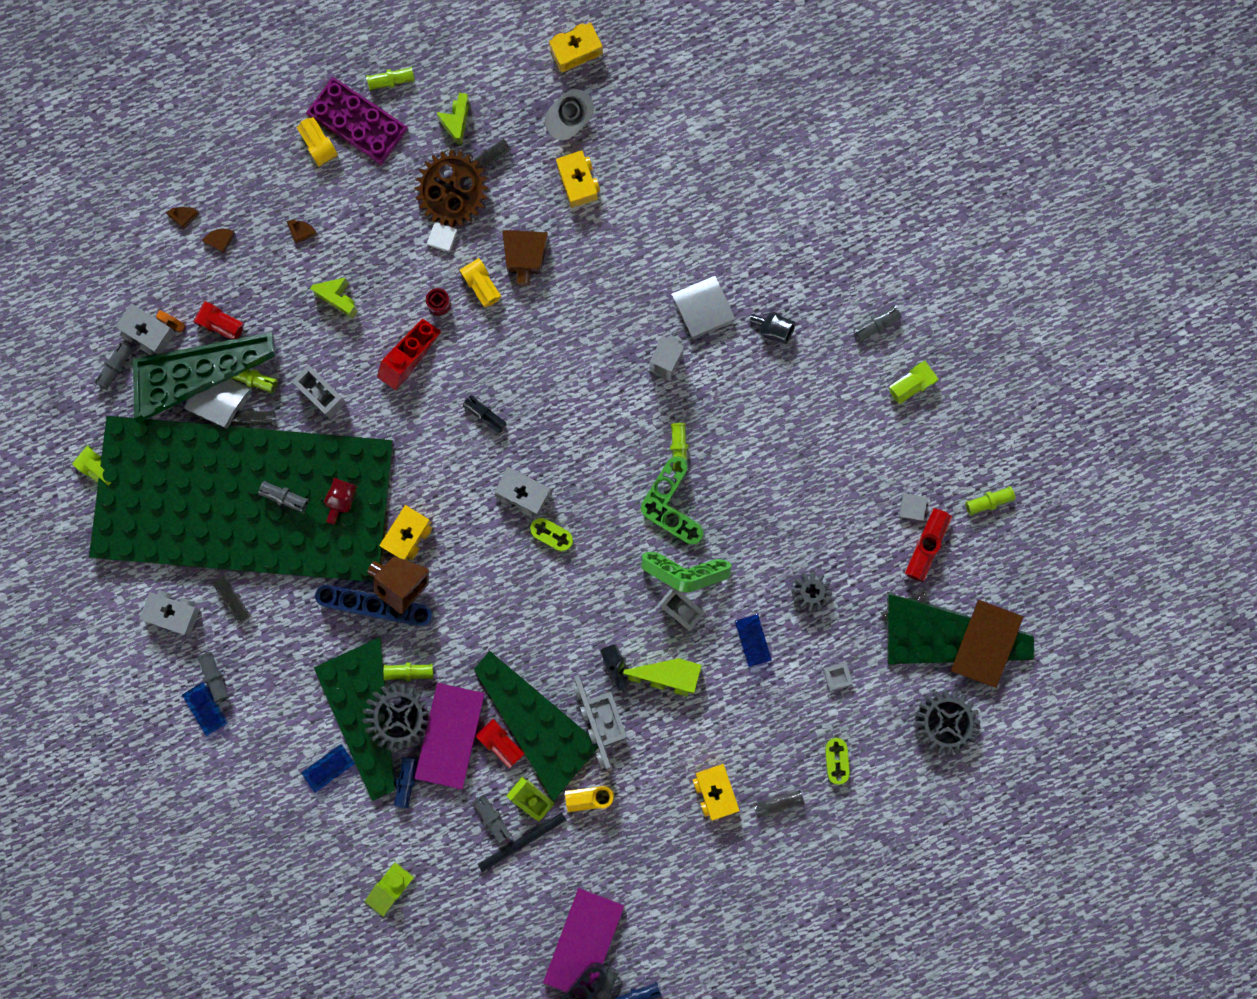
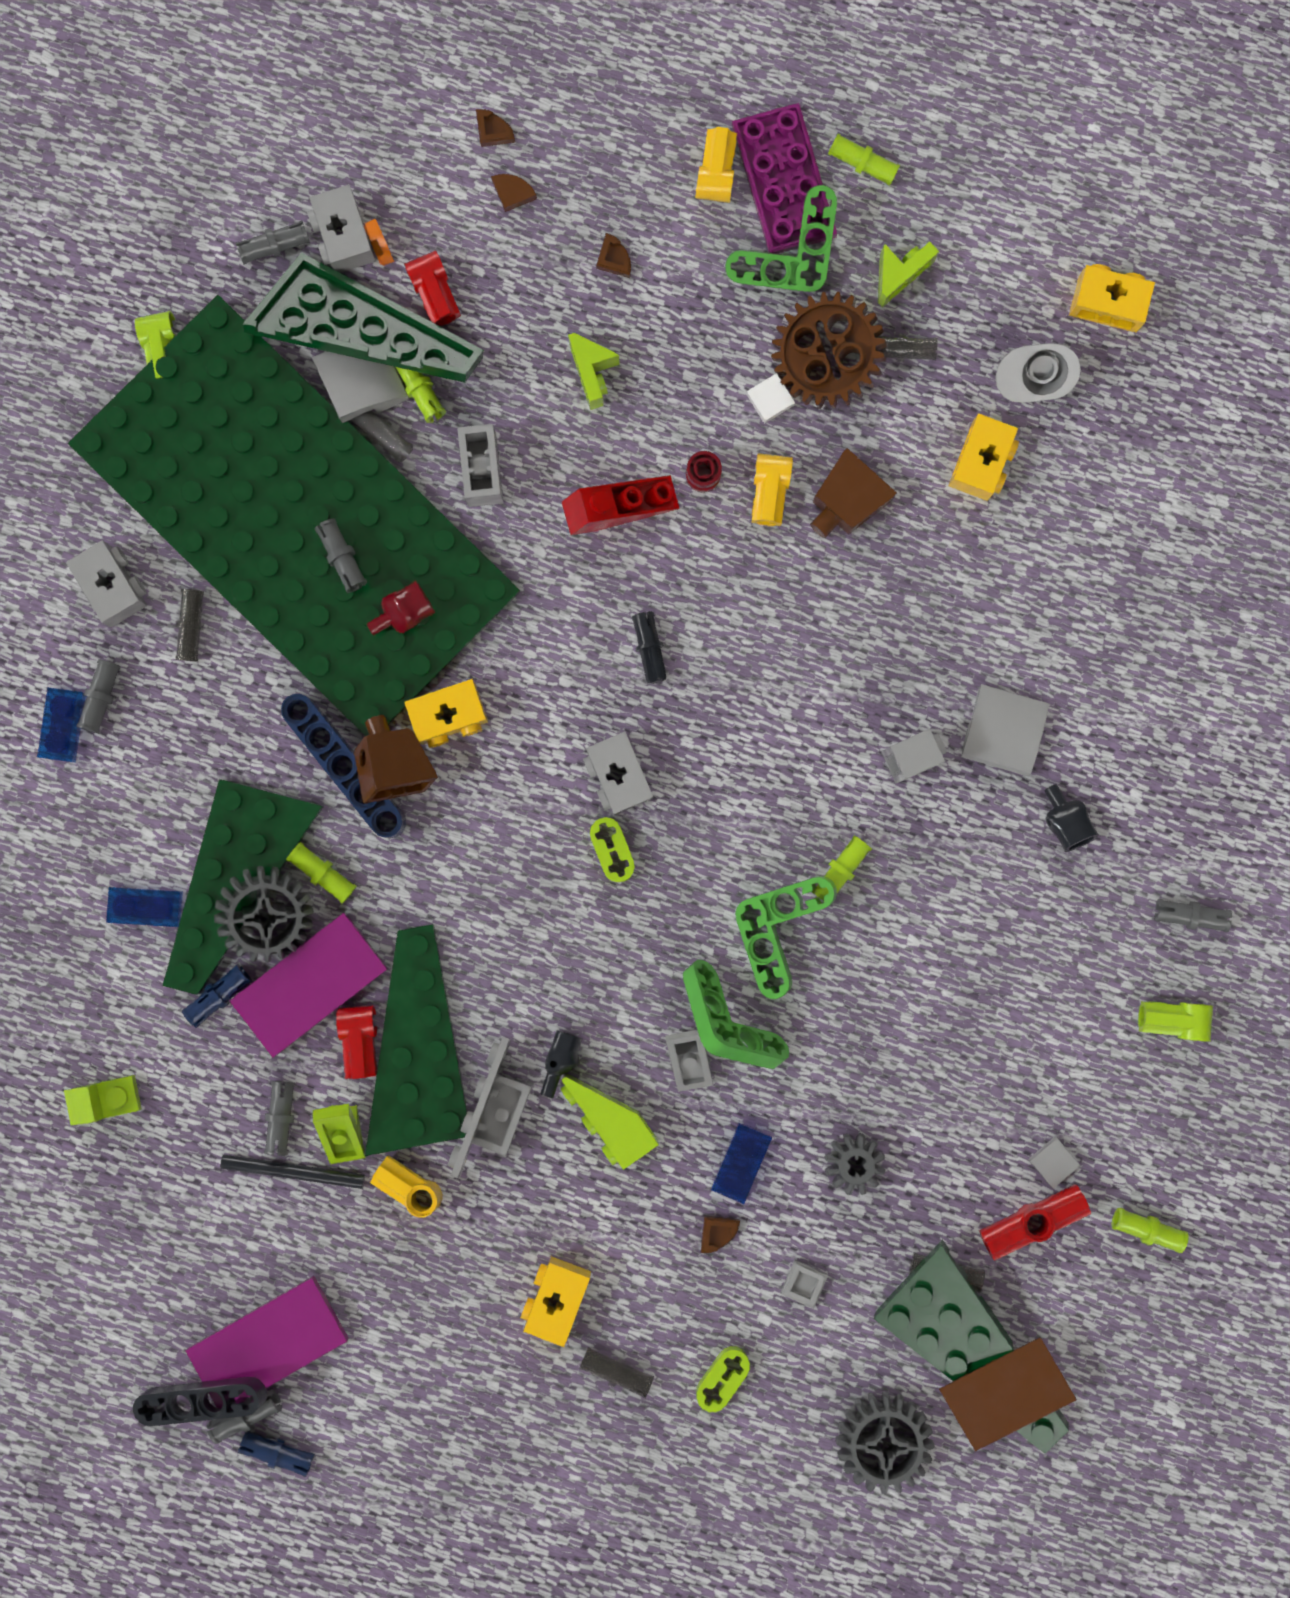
camera: 35 degrees right, 5 degrees up
none -> reddish brown tile [700,1215,740,1253]
none -> bright green beam [725,185,837,292]

